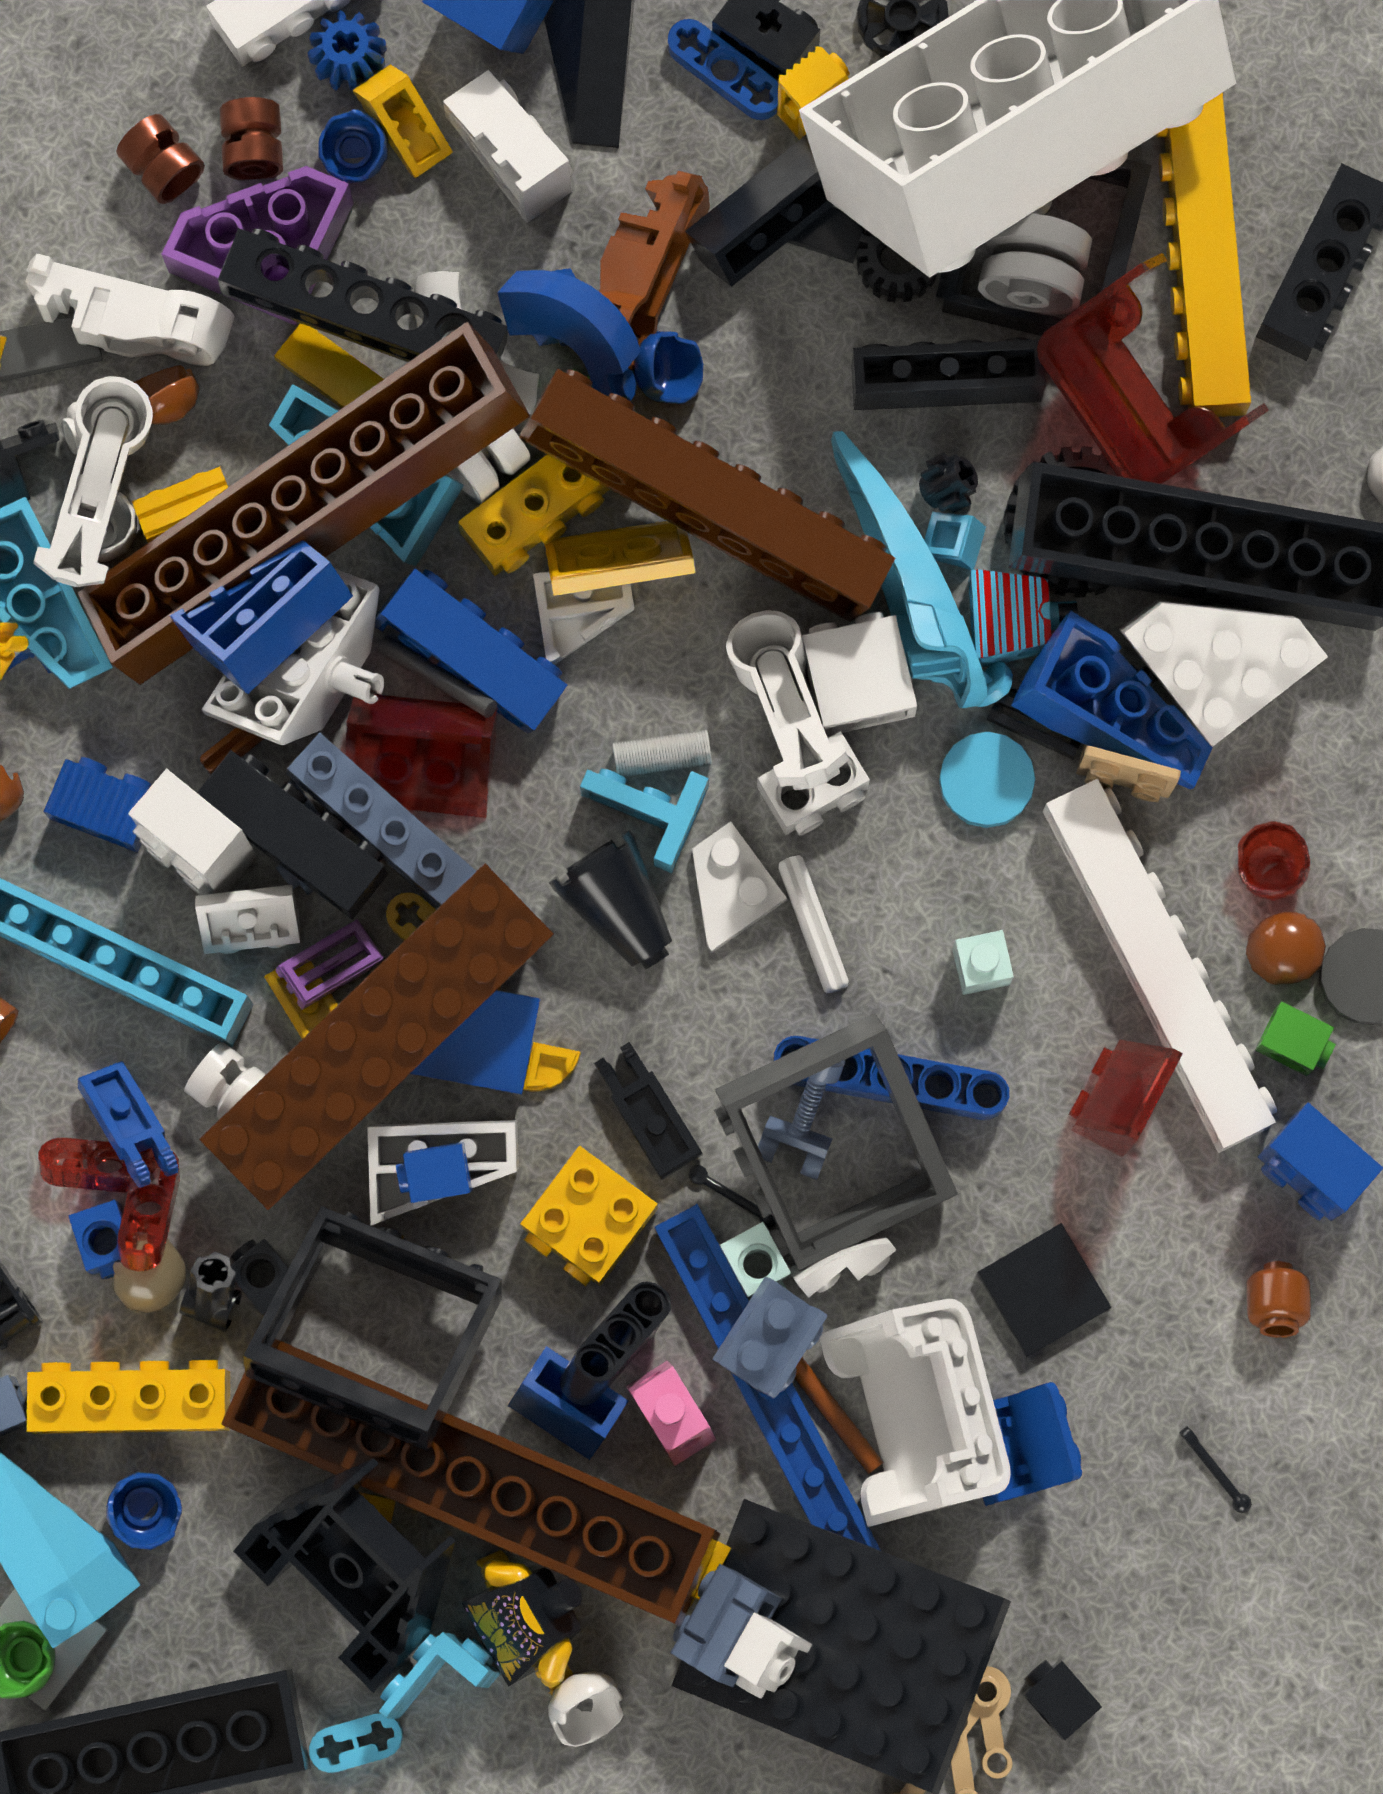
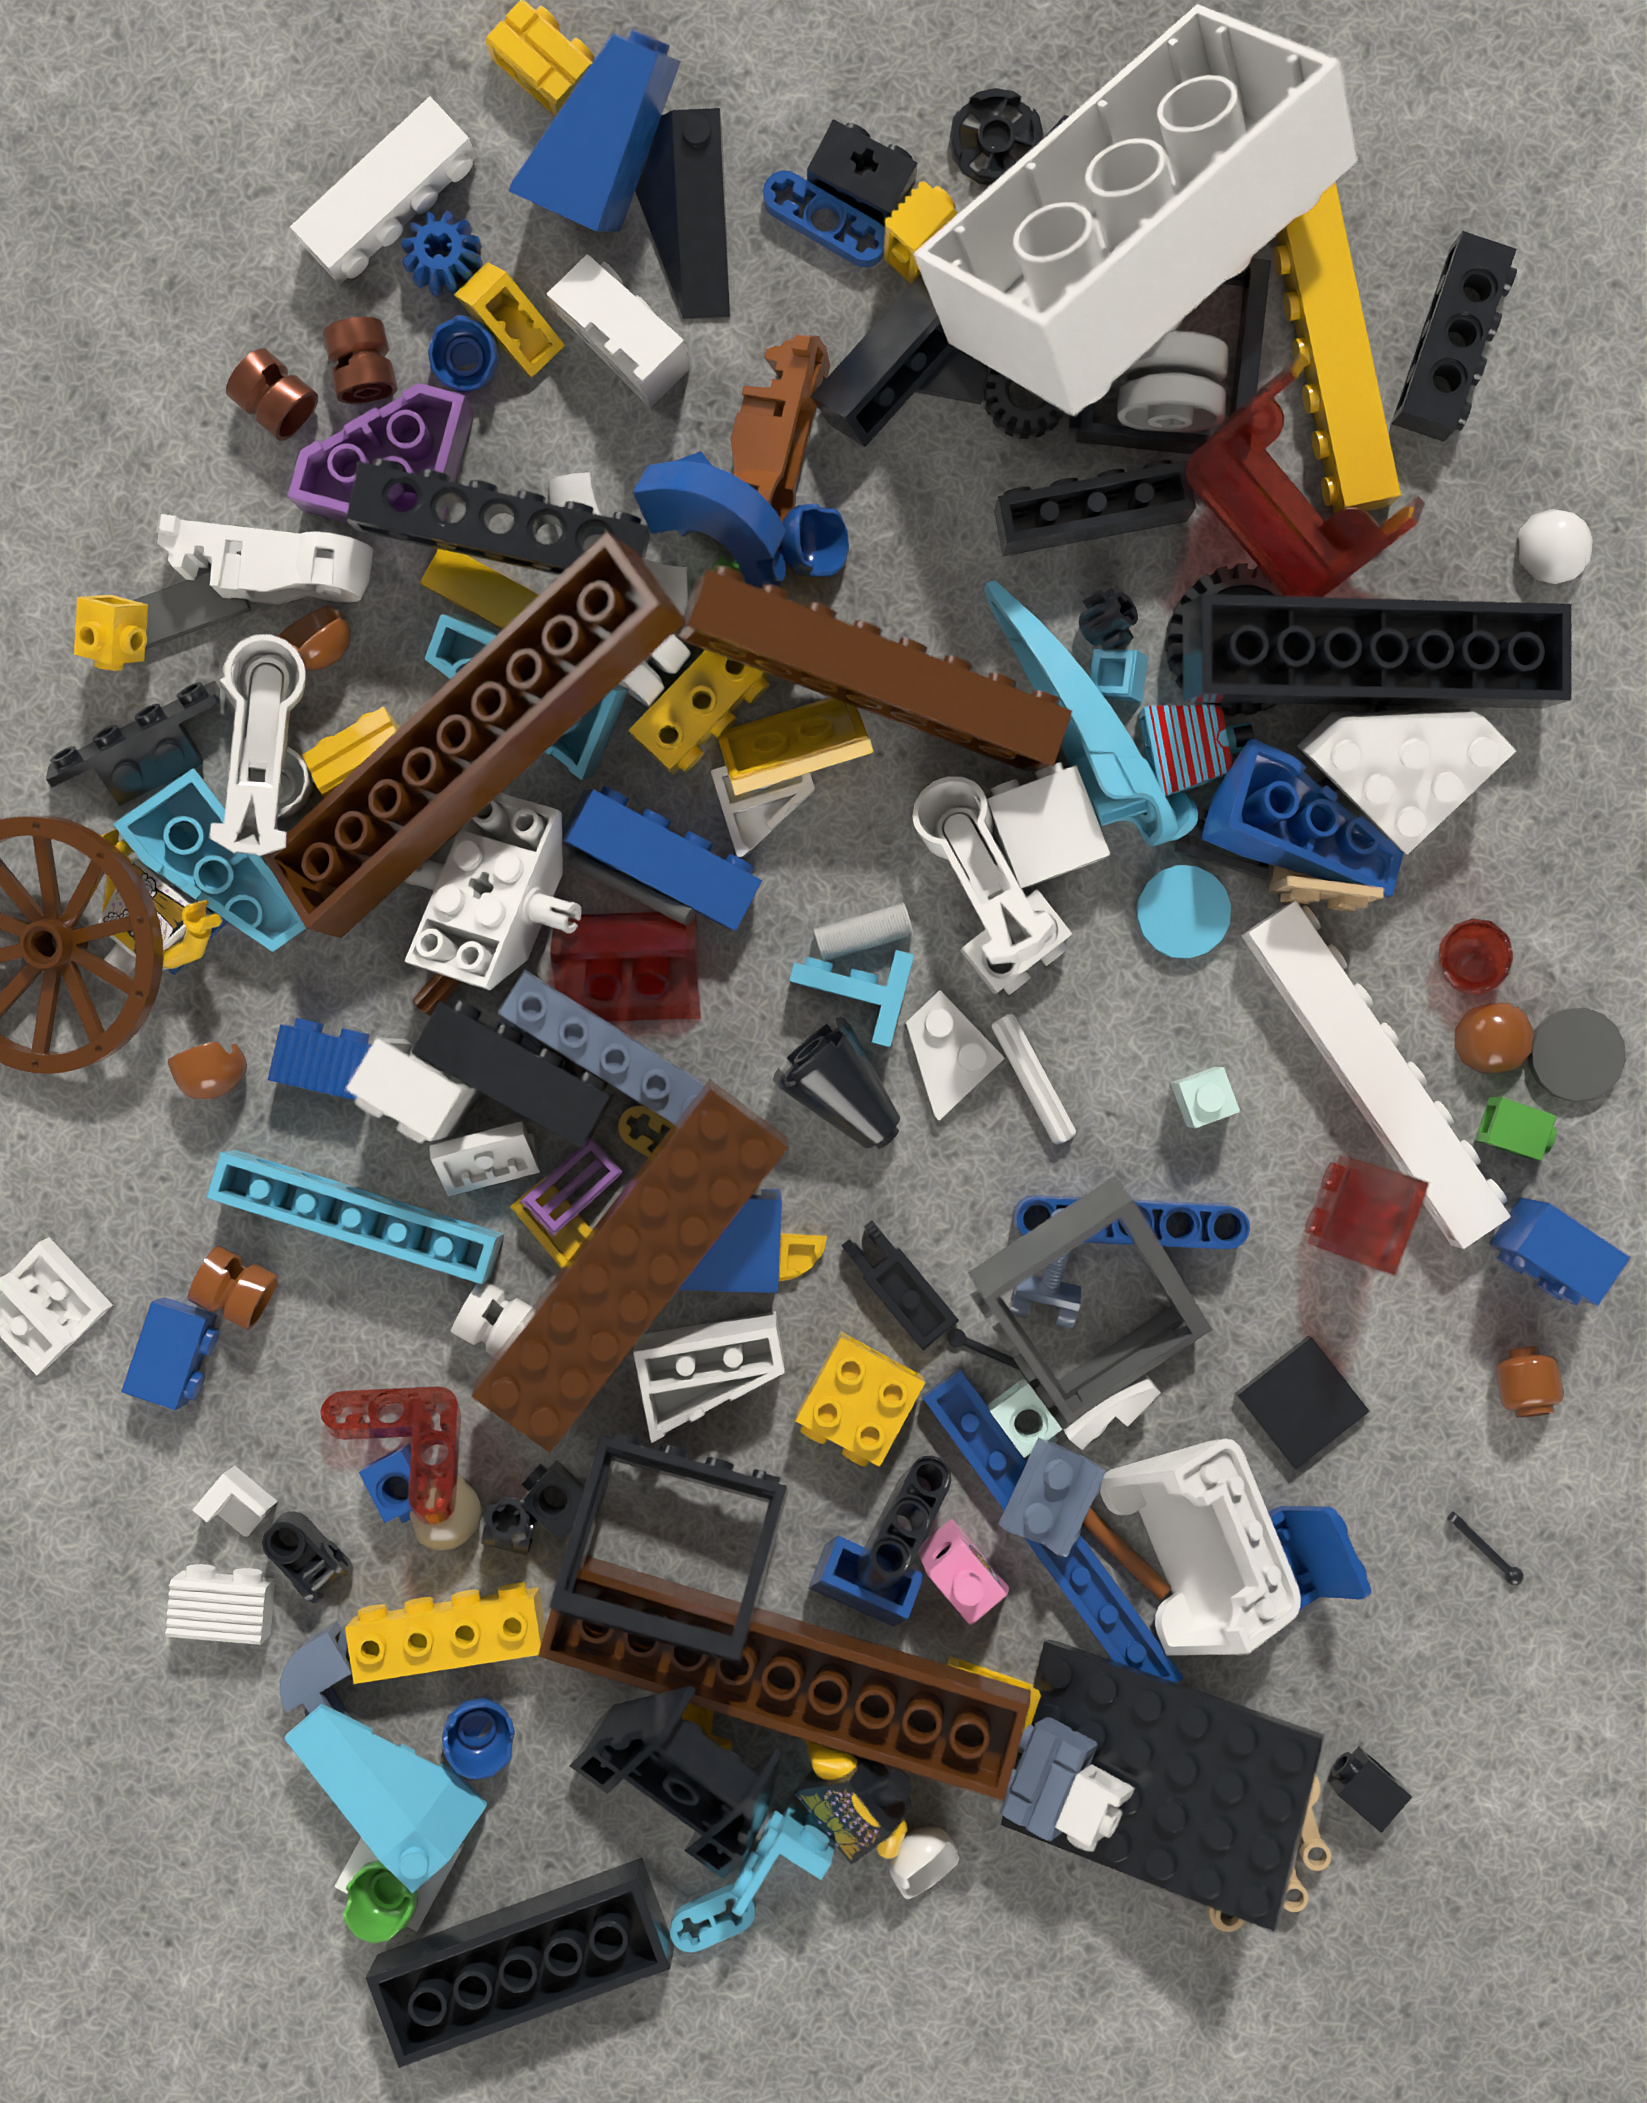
camera: 20 degrees left, 10 degrees up
blue hinge [78,1061,179,1188] -> none
blue wedge [170,540,353,695] -> none
blue brick [396,1142,472,1203] -> none

